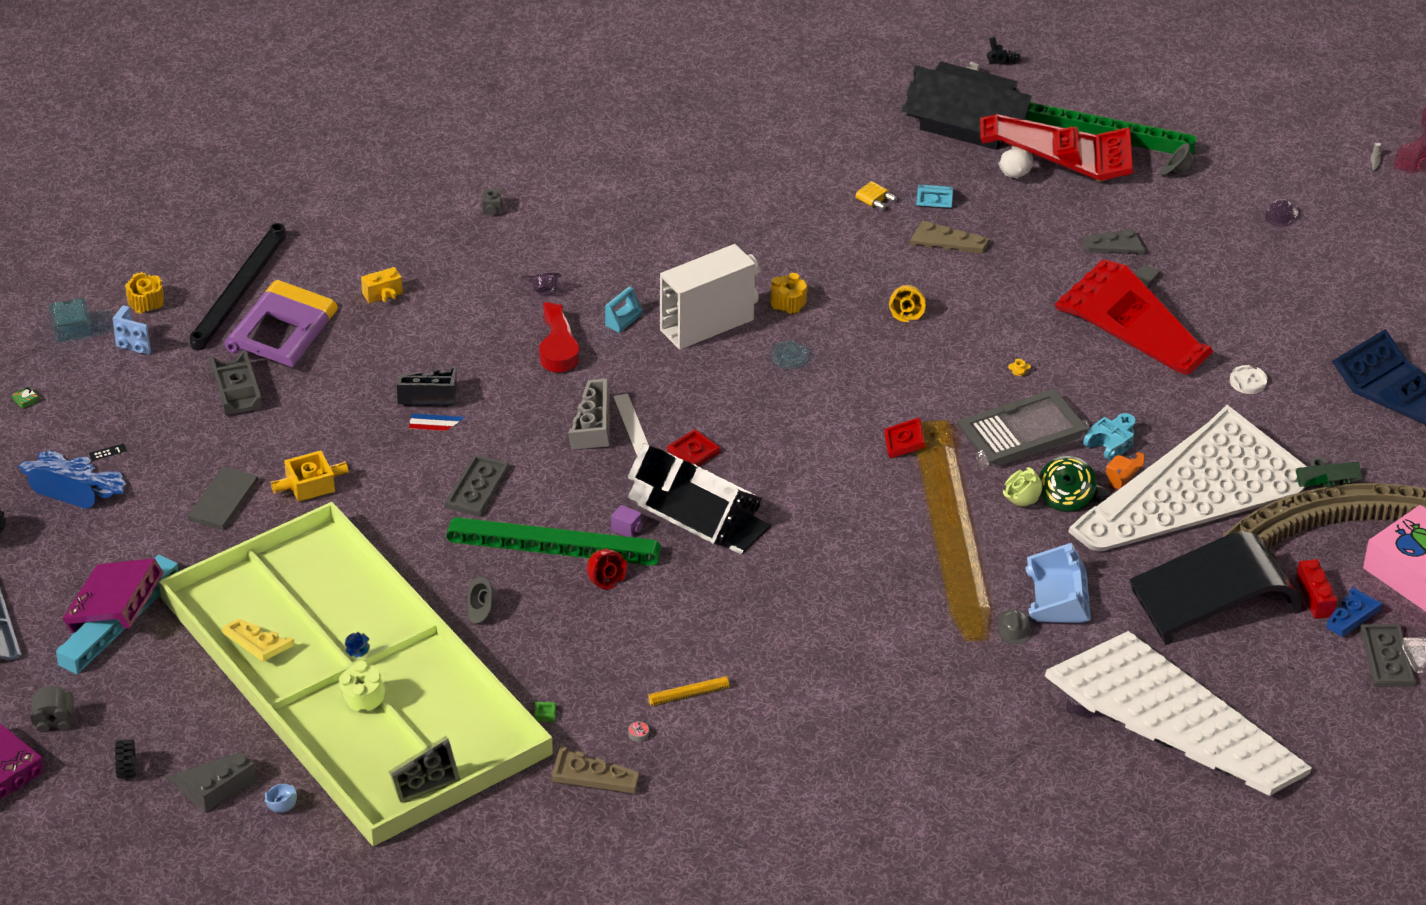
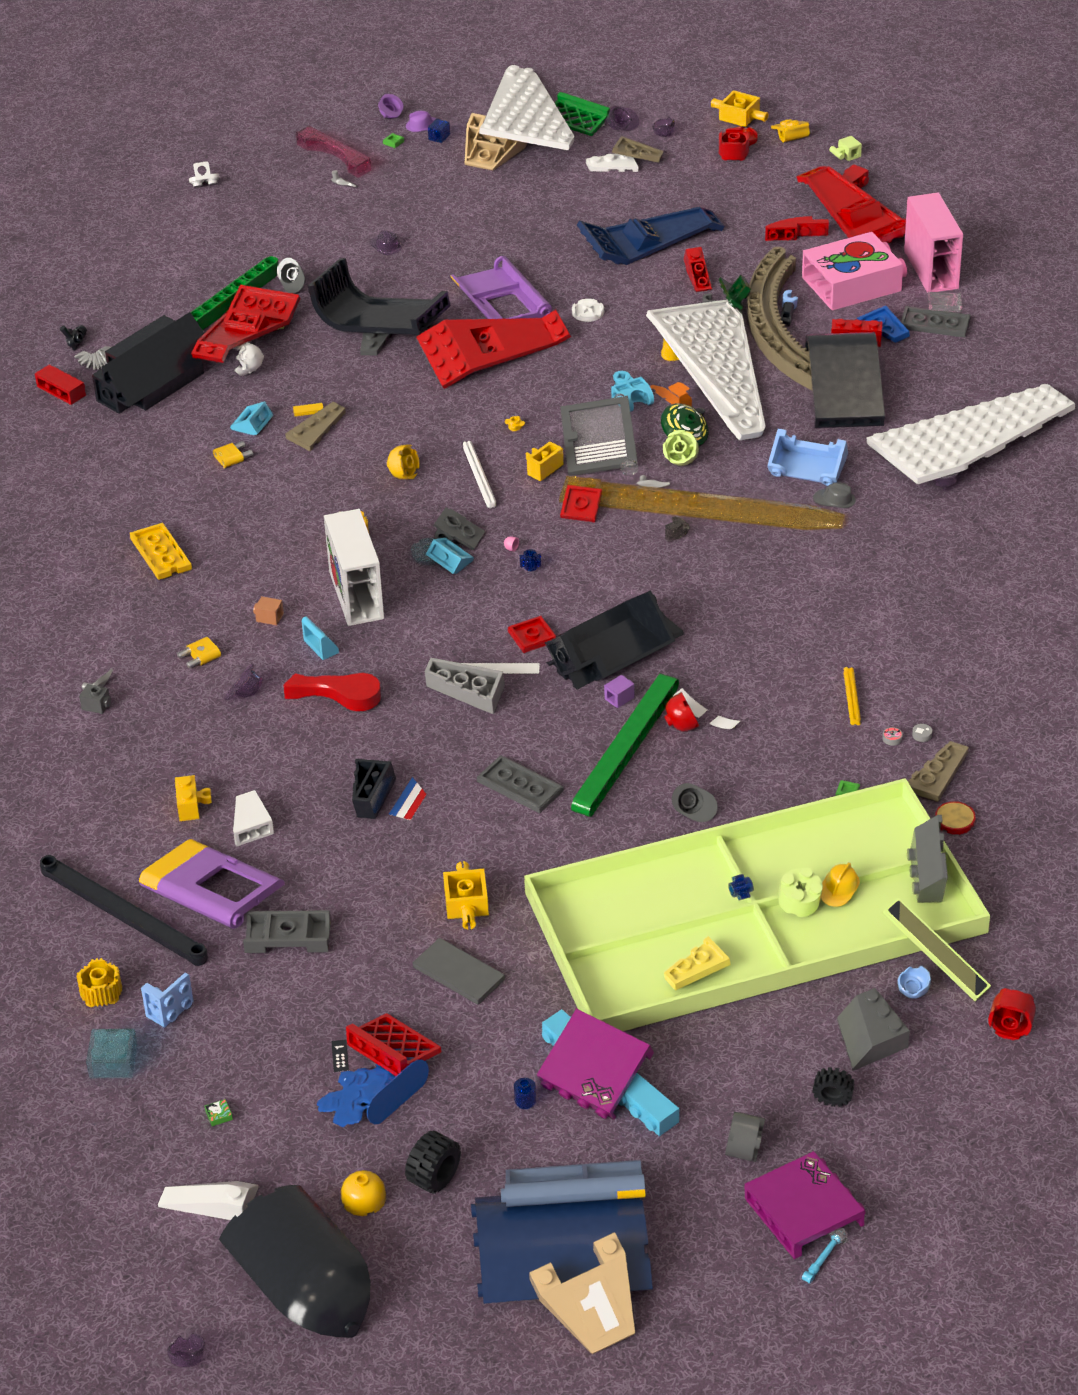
camera: 70 degrees left, 0 degrees up
none -> red brick [35,364,86,405]
none -> light grey bar [82,668,113,690]
none -> yellow piece [130,523,192,580]
none -> yellow piece [177,637,221,668]
none -> white bracket [189,162,220,187]
none -> white slope [233,790,274,846]
none -> nougat brick [253,596,284,625]
none -> yellow piece [293,403,323,417]
none -> black panel [308,258,451,335]
none -> red fence [346,1013,442,1076]
none -> medium azure tile [426,538,474,574]
none -> dark grey piece [433,507,485,550]
none -> medium lavender piece [451,256,552,319]
none -> white axle [463,441,496,508]
none -> bright pink hinge [504,536,519,552]
none -> clear blue brick [514,1077,536,1109]
none -> clear blue gear [519,549,541,571]
none -> yellow brick [526,442,564,481]
none -> light grey bar [636,475,670,489]
none -> clear smoke plate [665,516,690,542]
none -> white sticker [673,688,740,729]
none -> red slope [684,247,712,292]
none -> piece [781,290,798,326]
none -> yellow piece [821,862,860,907]
none -> tile [883,897,991,1001]
none -> light grey tile [912,724,932,742]
none -> pearl gold tile [935,802,976,835]
none -> red brick [988,988,1036,1040]

